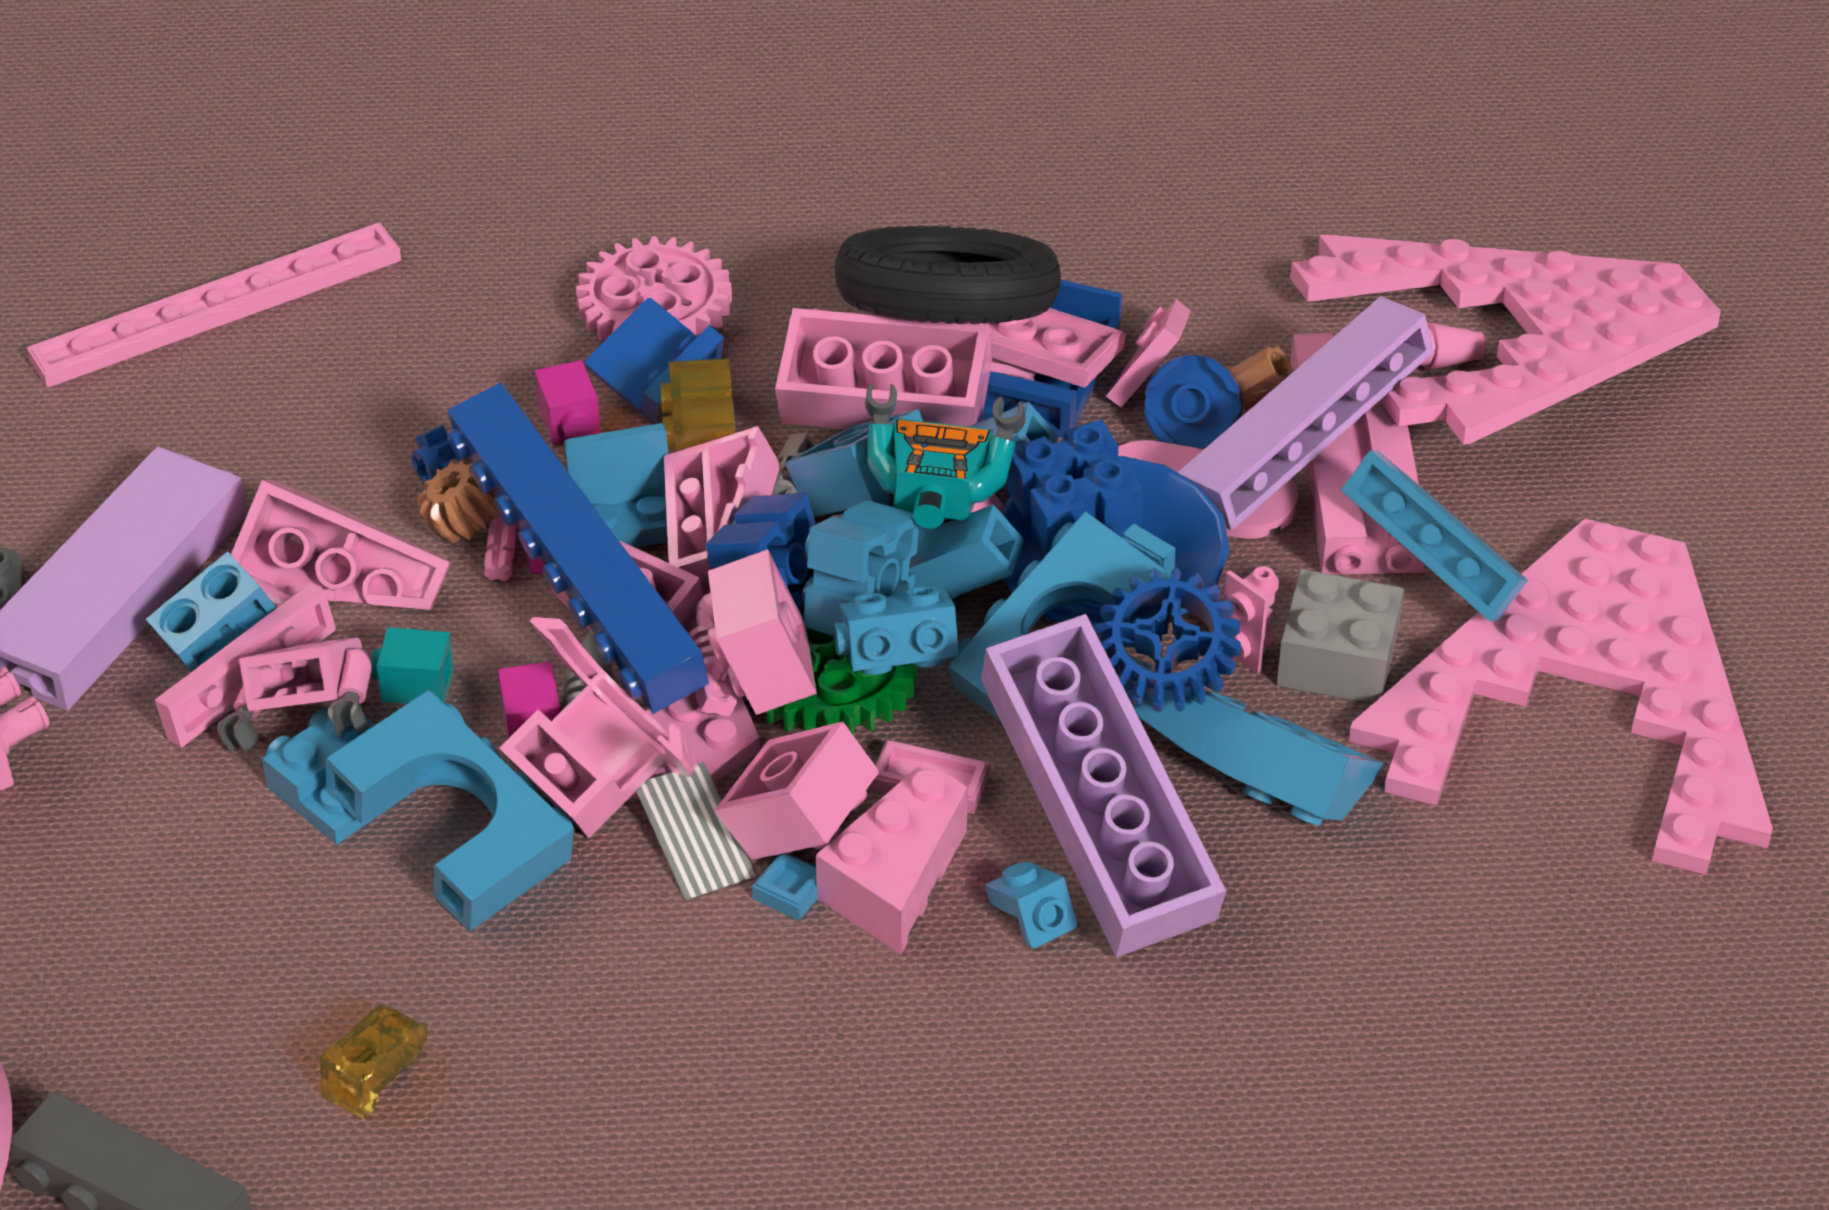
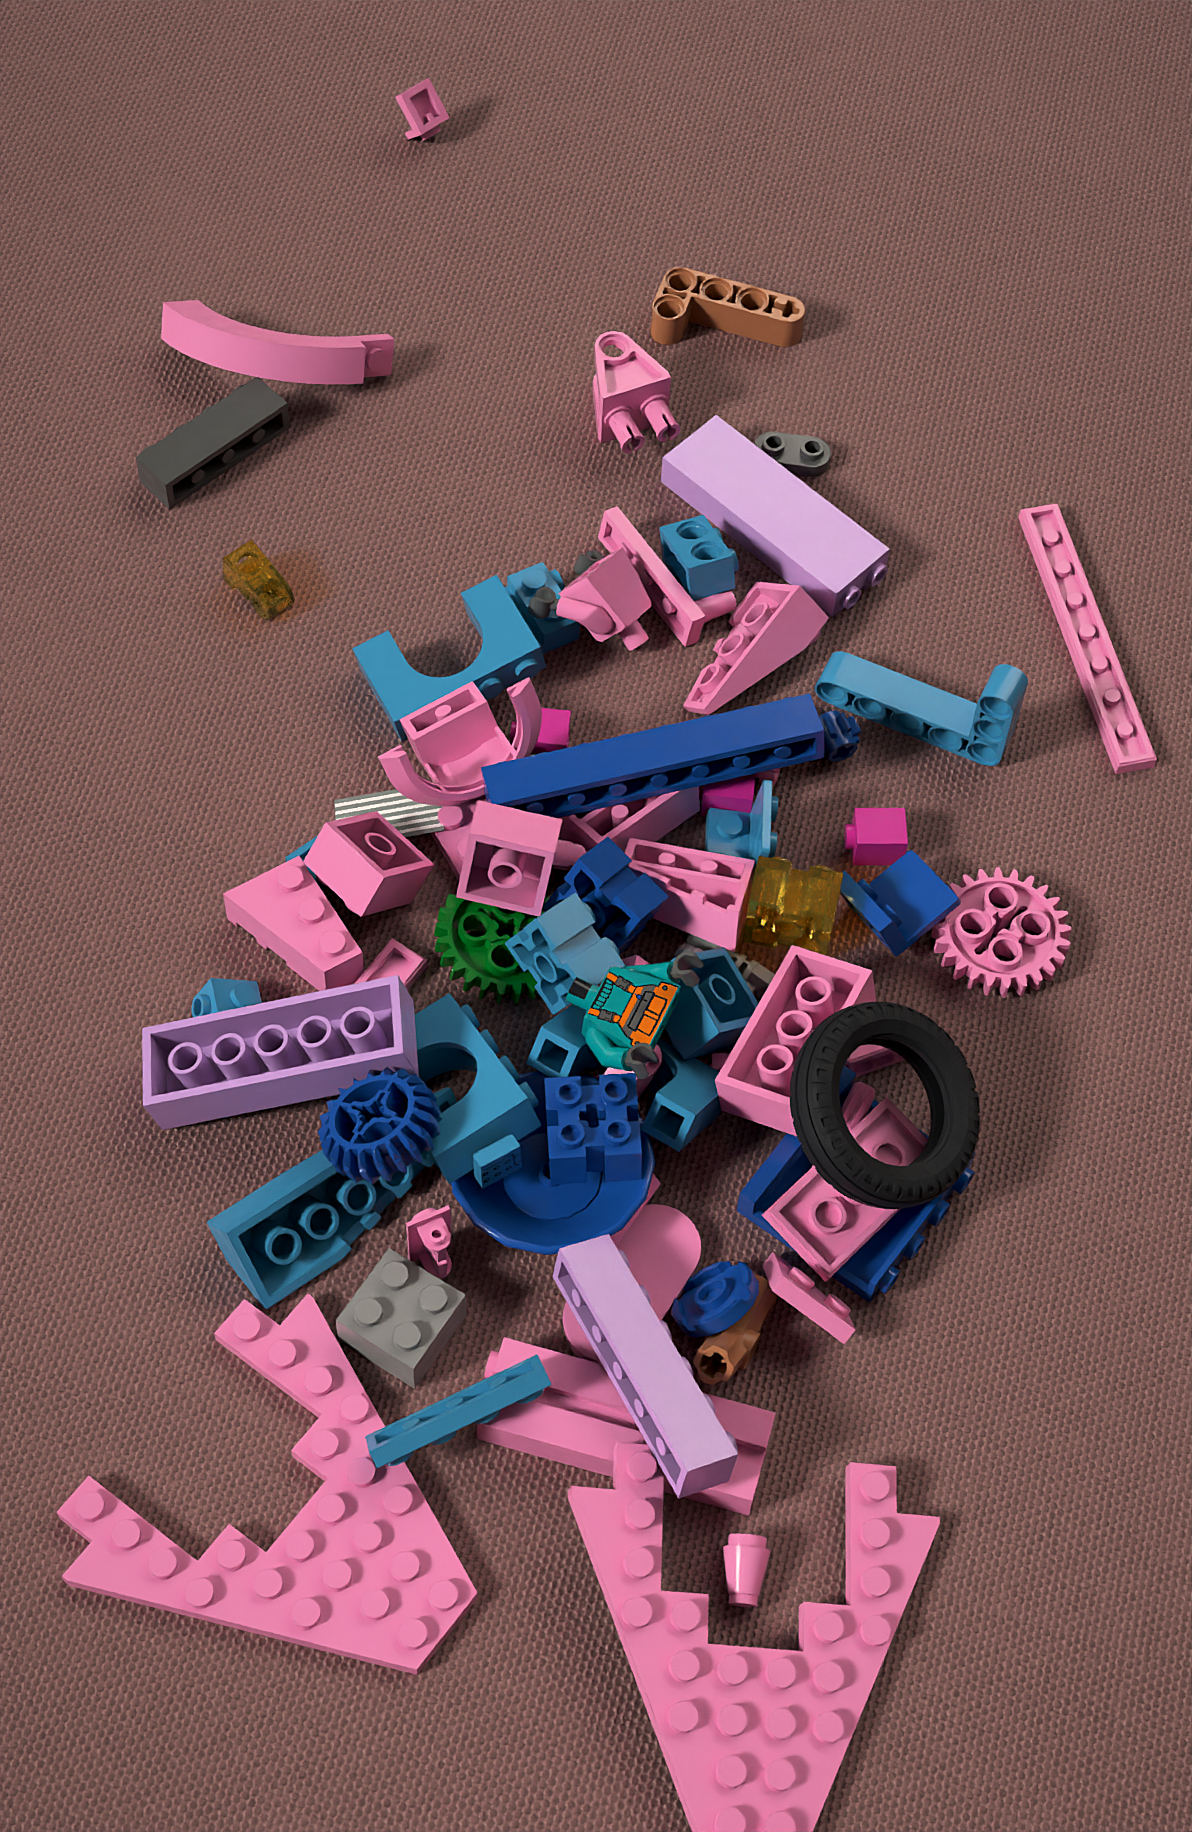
camera: 105 degrees right, 15 degrees up
teal brick [371,627,454,704] -> none
dark azure brick [833,586,959,675] -> none
none -> dark azure beam [815,651,1028,766]

